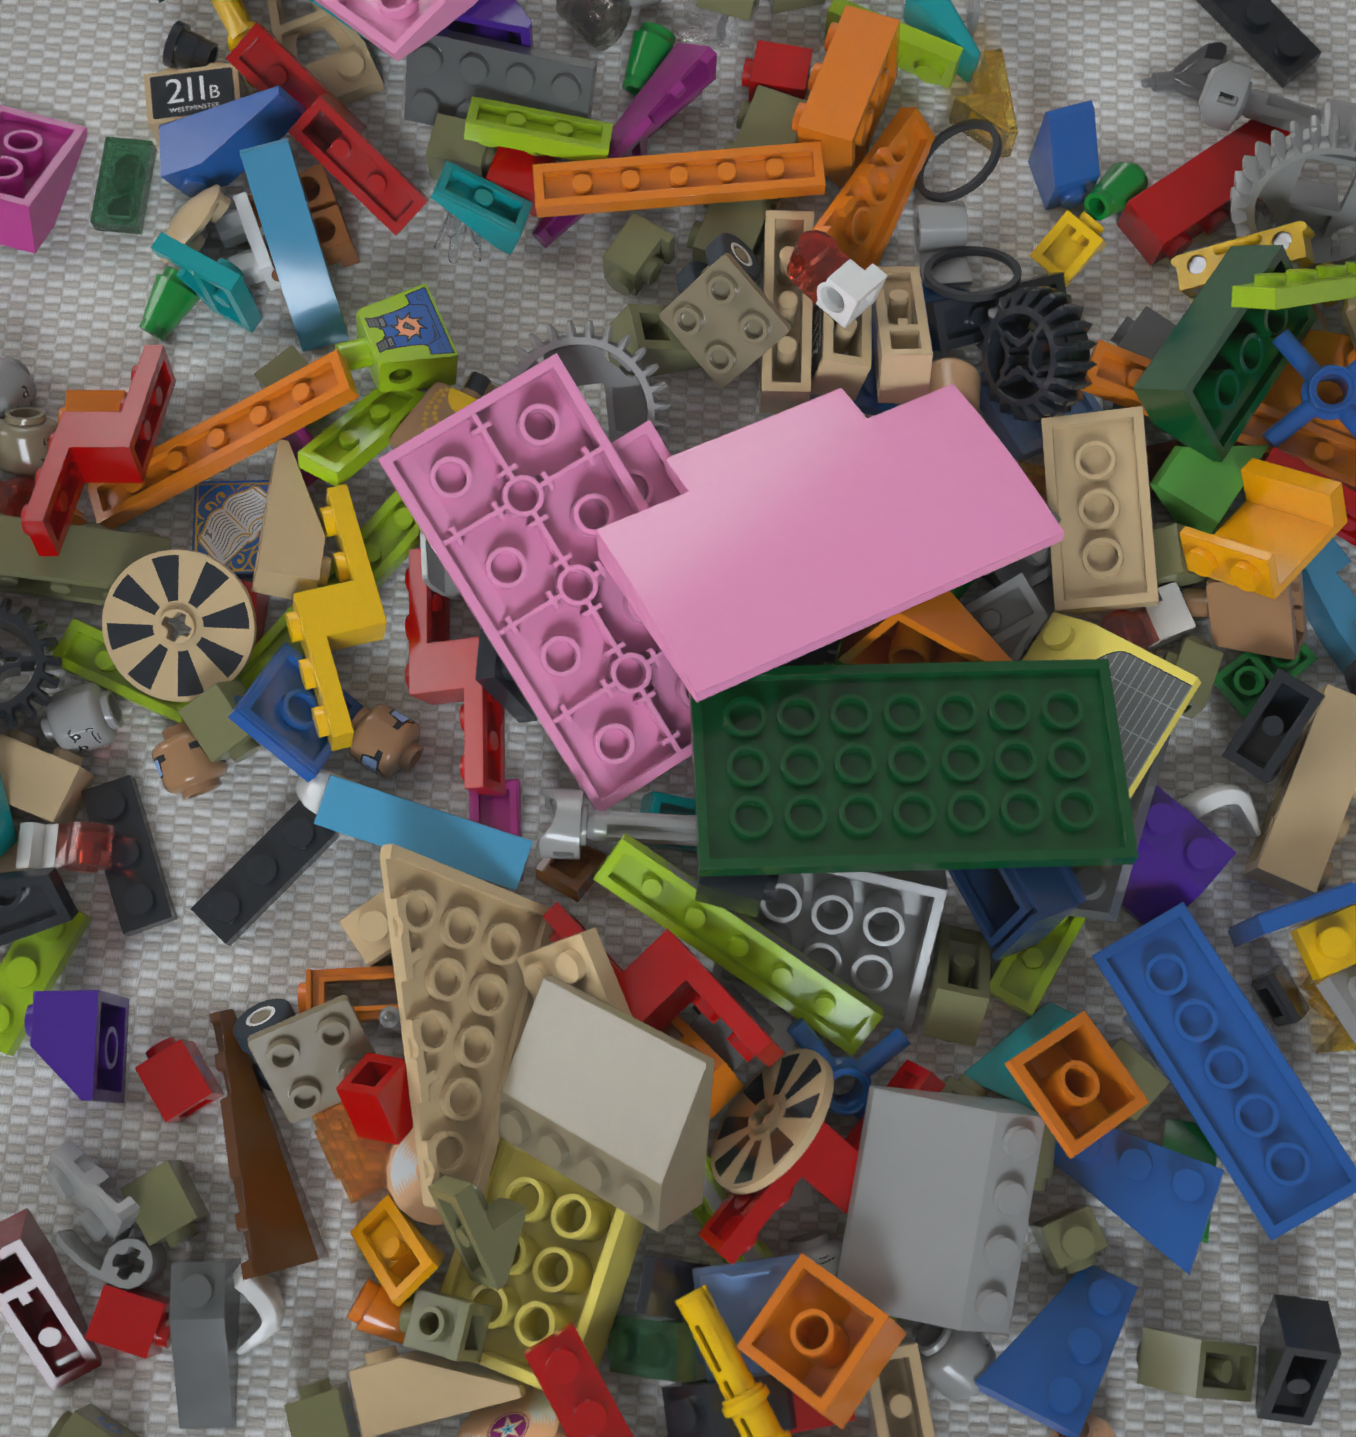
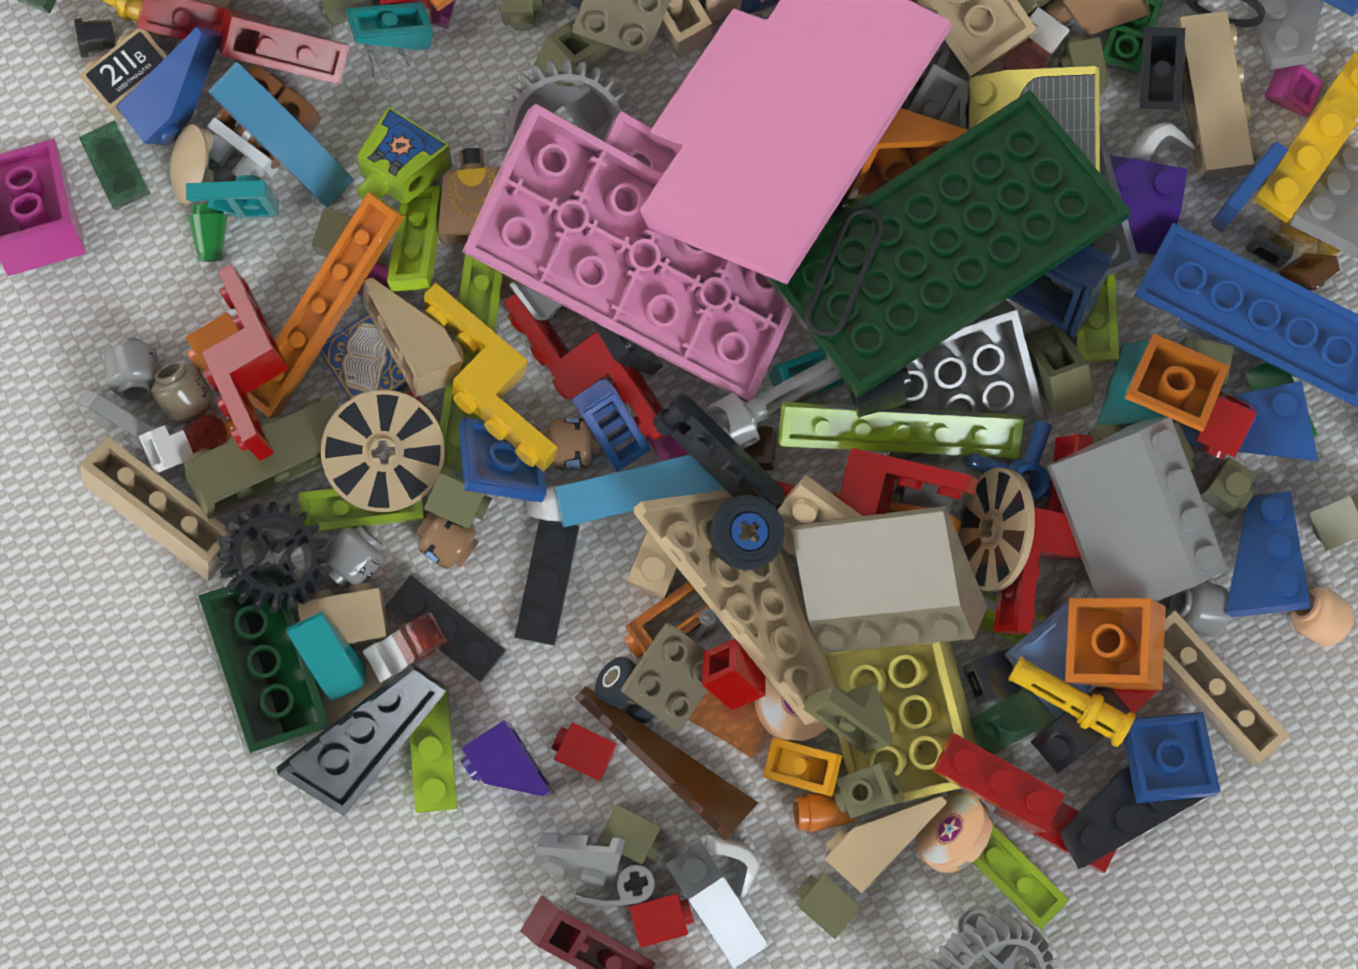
camera: 30 degrees left, 5 degrees up
none -> blue slope [572,379,651,472]
none -> black plate [653,395,785,507]
none -> black bush [709,495,785,571]
none -> black piece [805,207,884,337]
none -> red brick [1196,391,1258,459]
none -> reddish brown plate [1279,253,1340,290]

